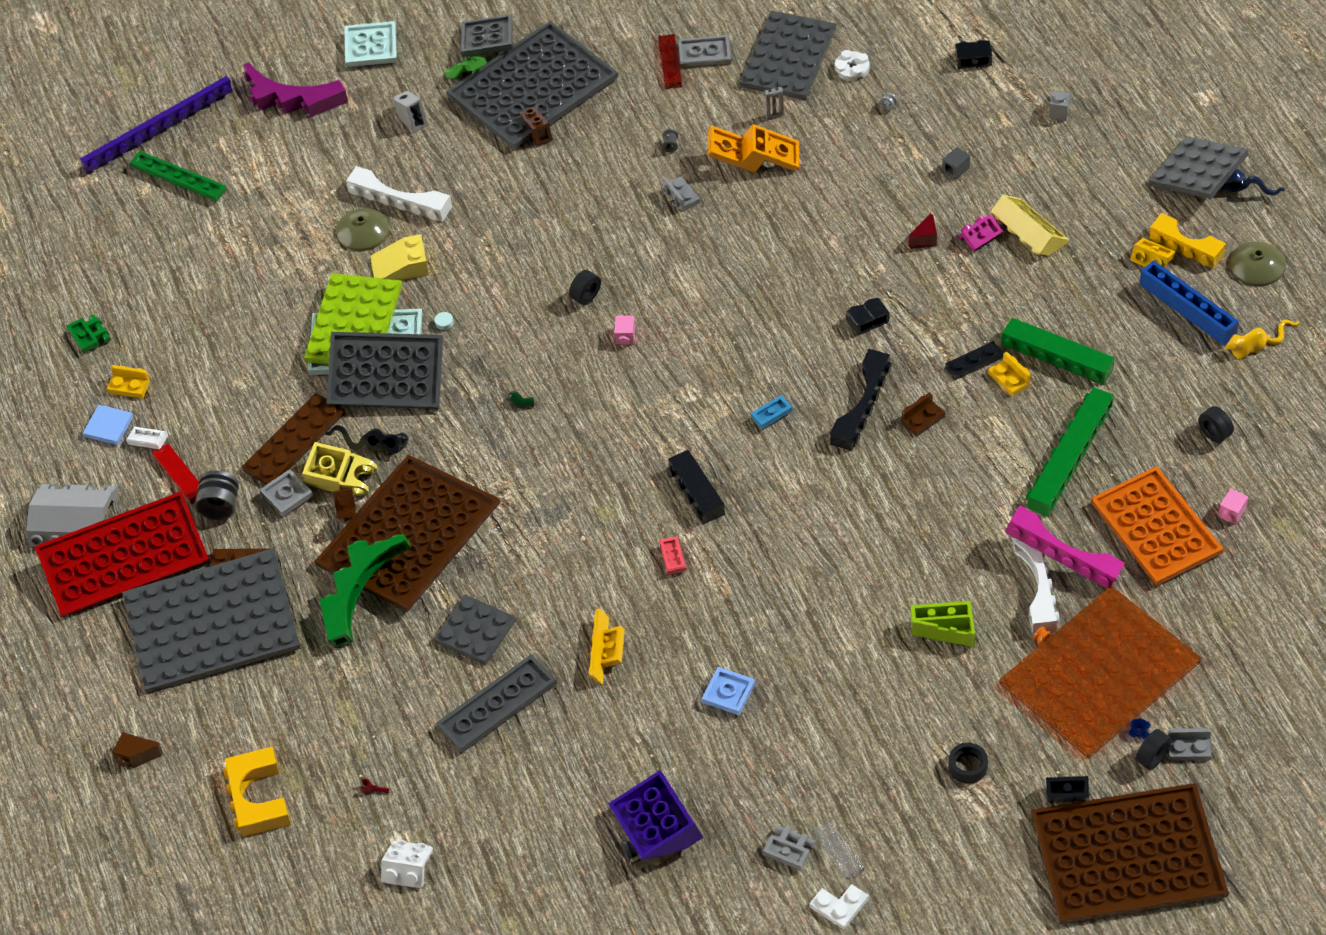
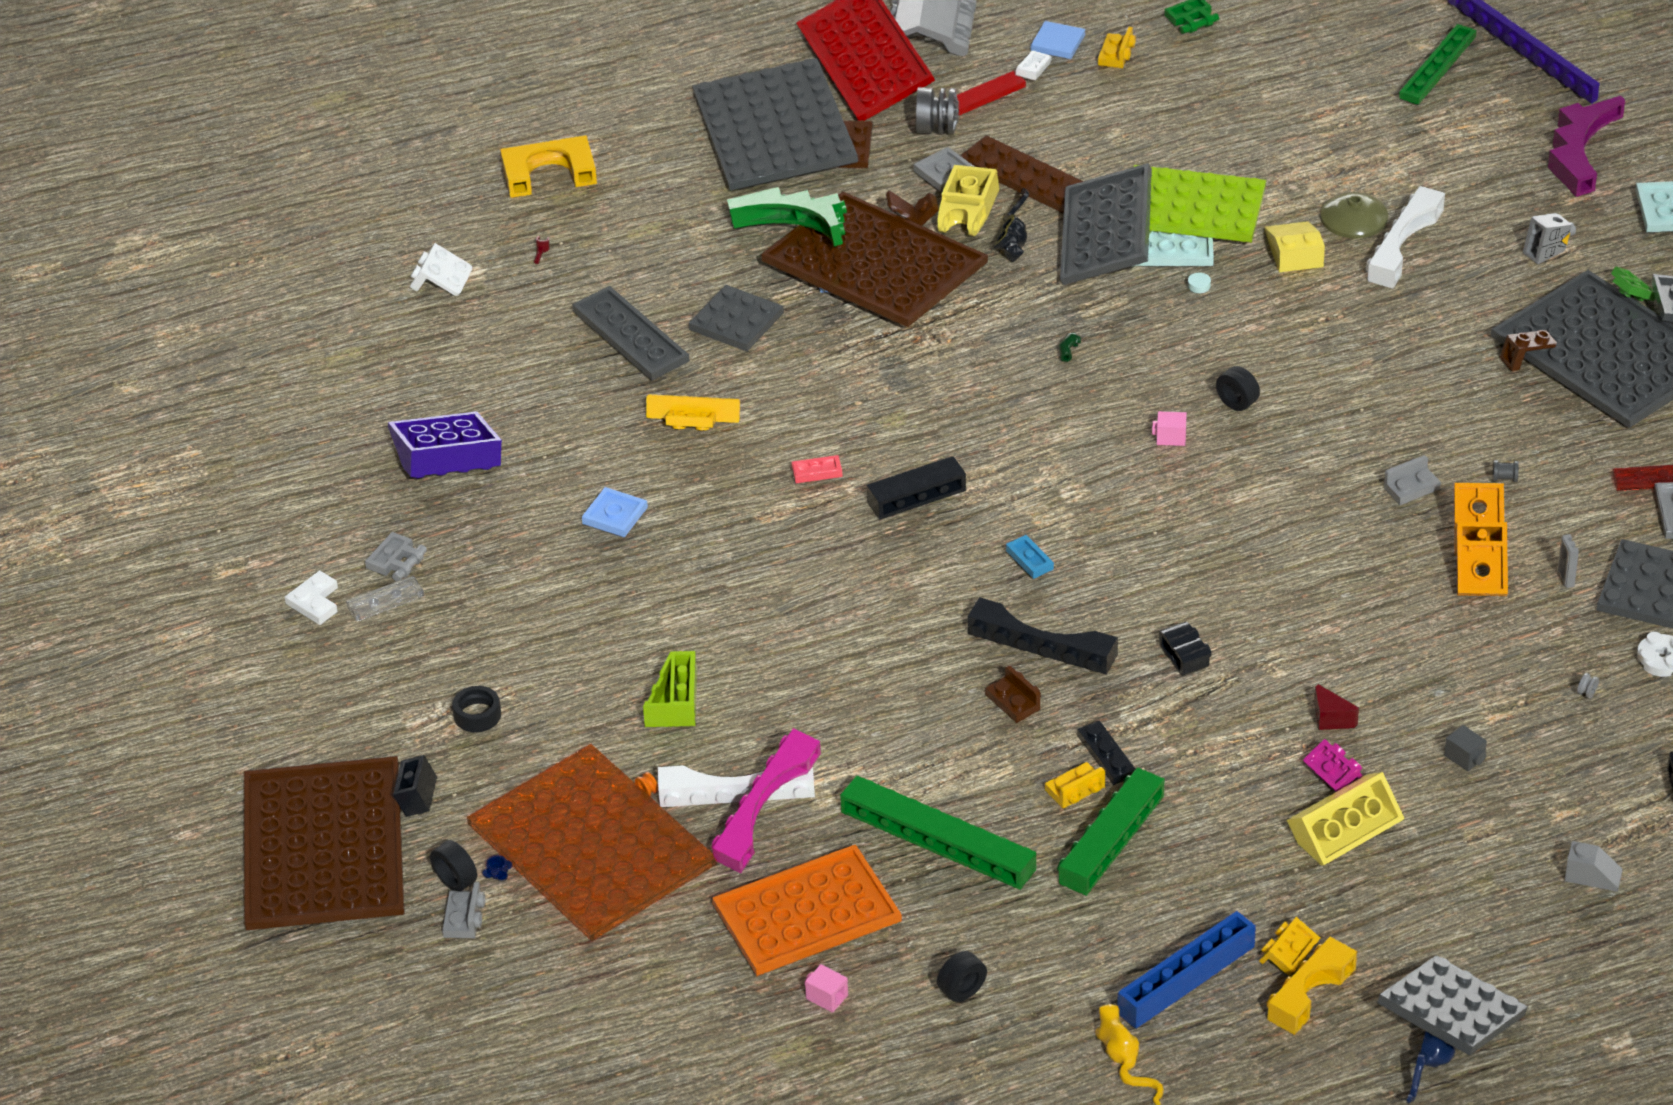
camera: 90 degrees right, 10 degrees down
reddish brown slope [112,732,163,768] -> none
olive dish [1229,242,1285,286] -> none

